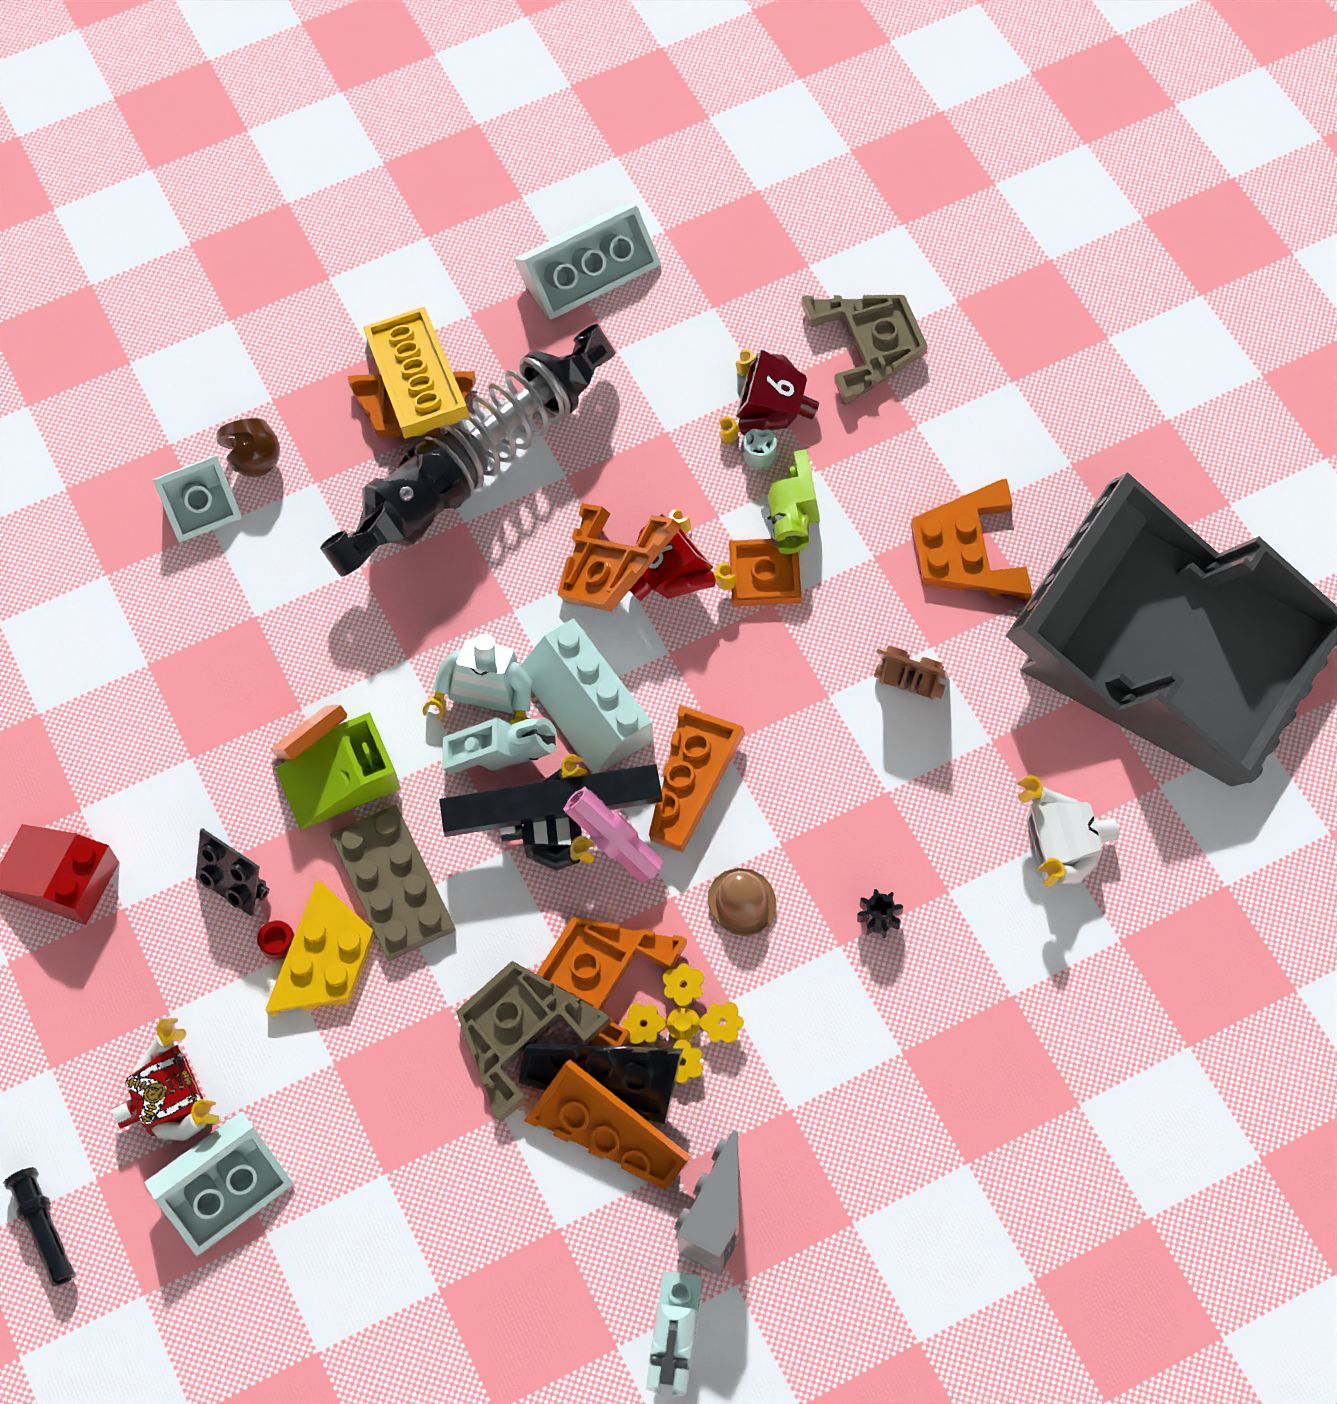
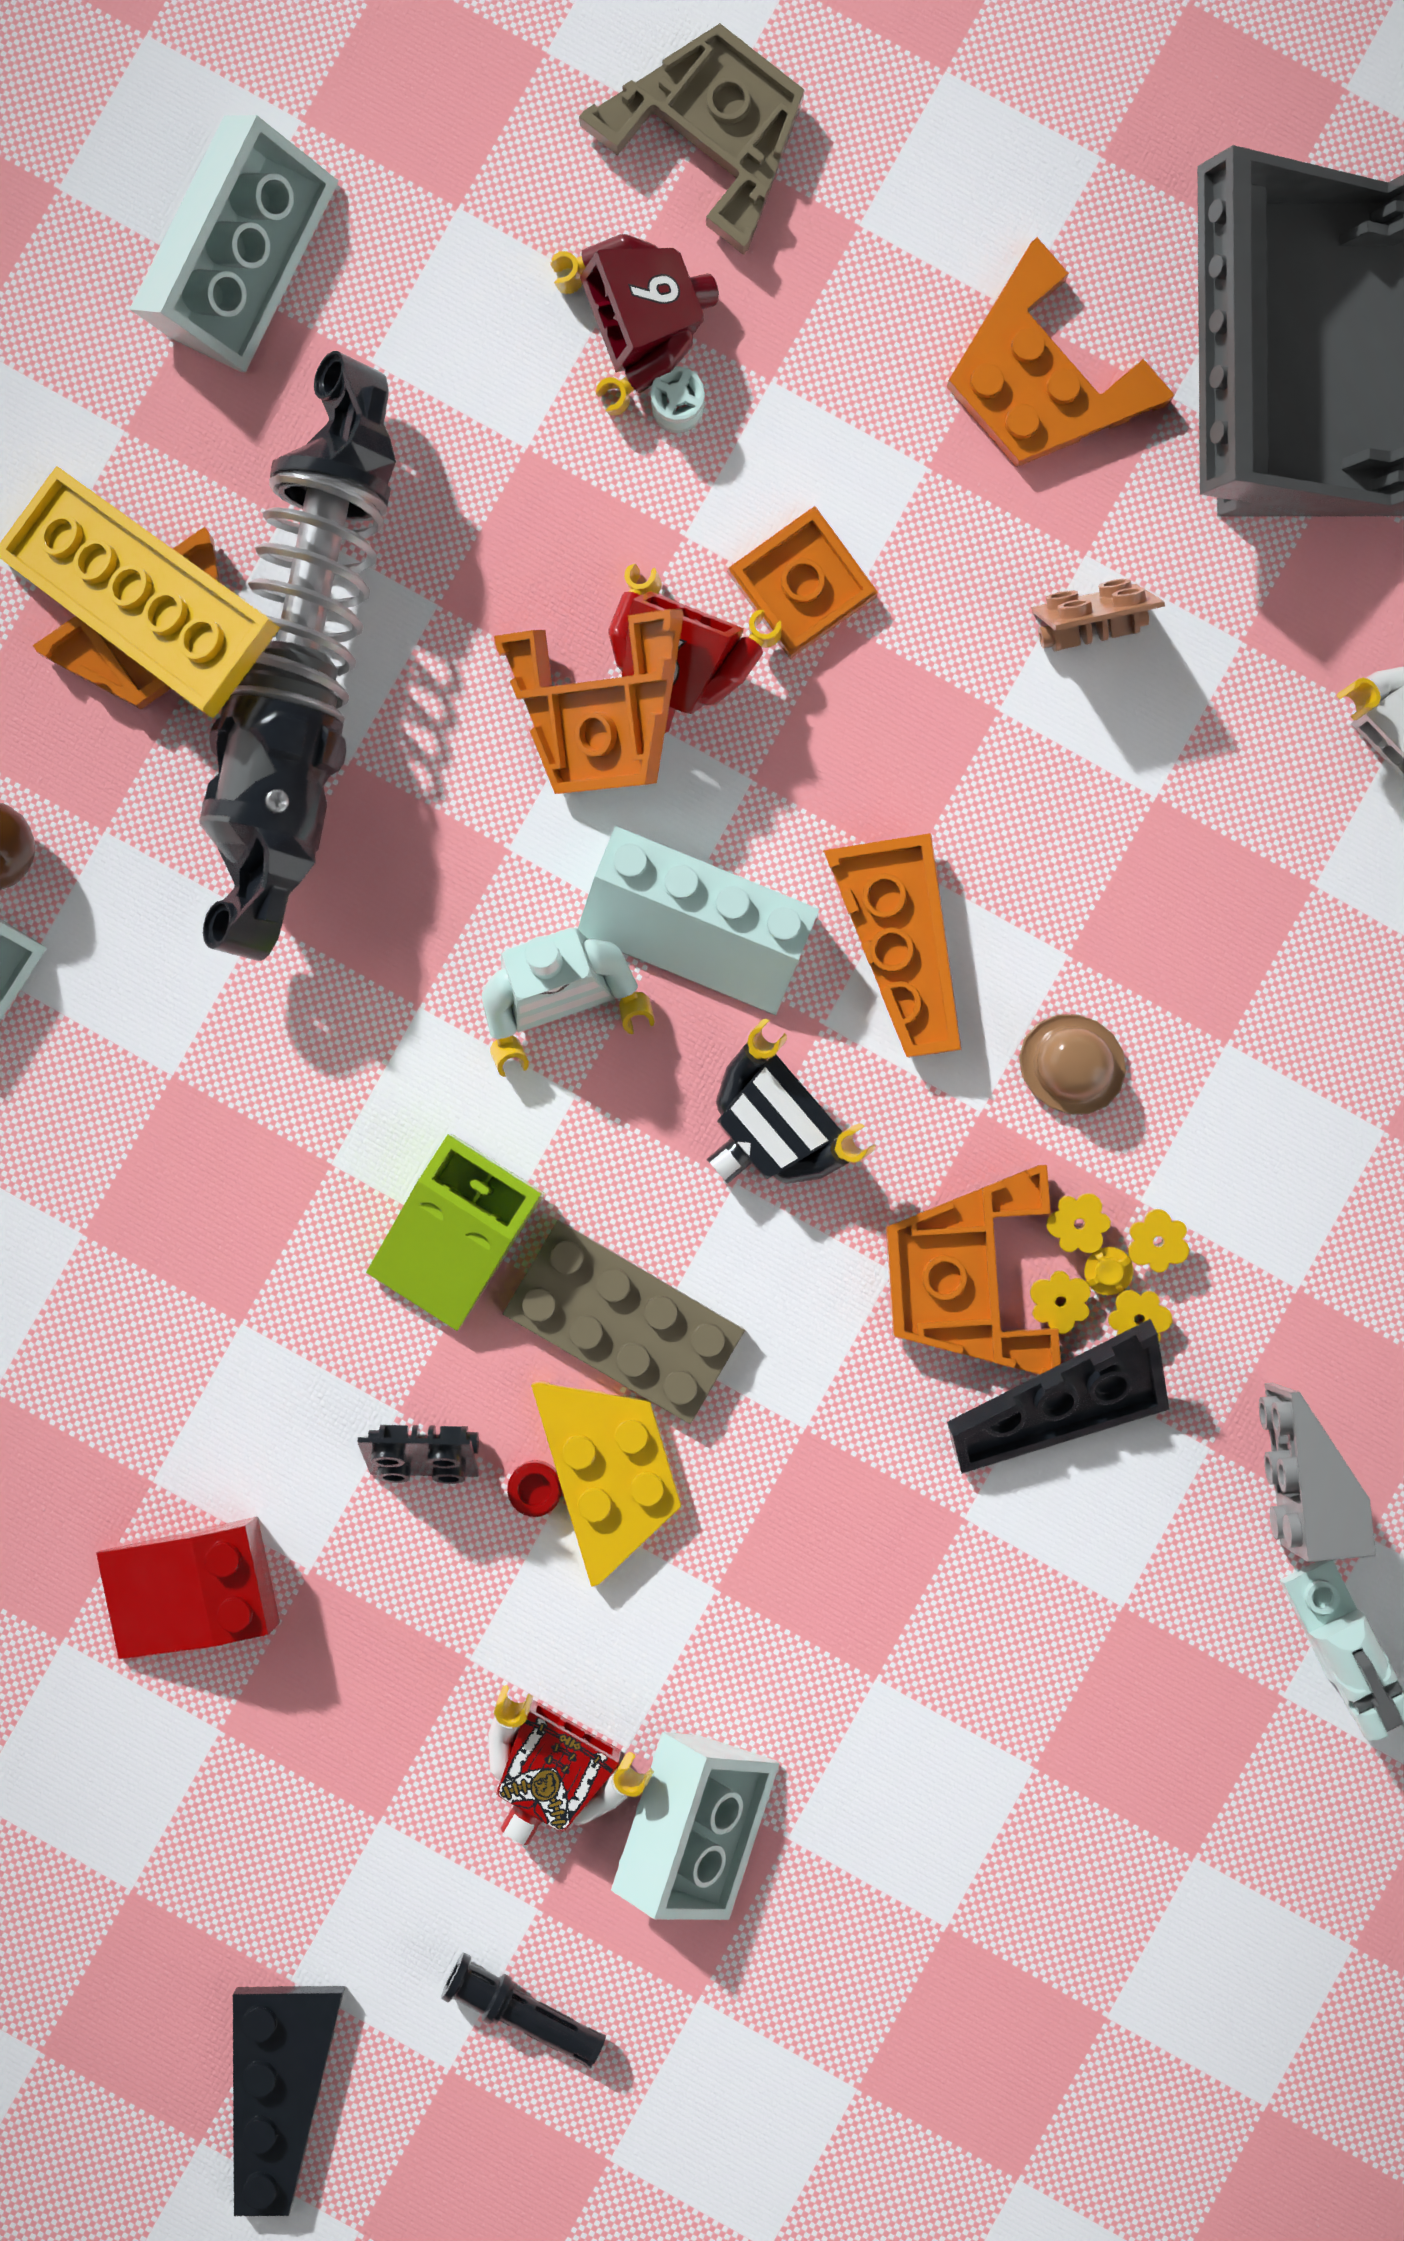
camera: 40 degrees left, 25 degrees up
orange tile [270,705,348,760] -> none
black tile [439,764,663,837] -> none
light aqua plate [442,717,557,774] -> none
dark tan wing [456,961,613,1122] -> none
orange wing [524,1060,692,1190] -> none
bright pink piece [563,787,664,884] -> none
lime plate [761,449,821,554] -> none
black gear [857,889,903,938] -> none

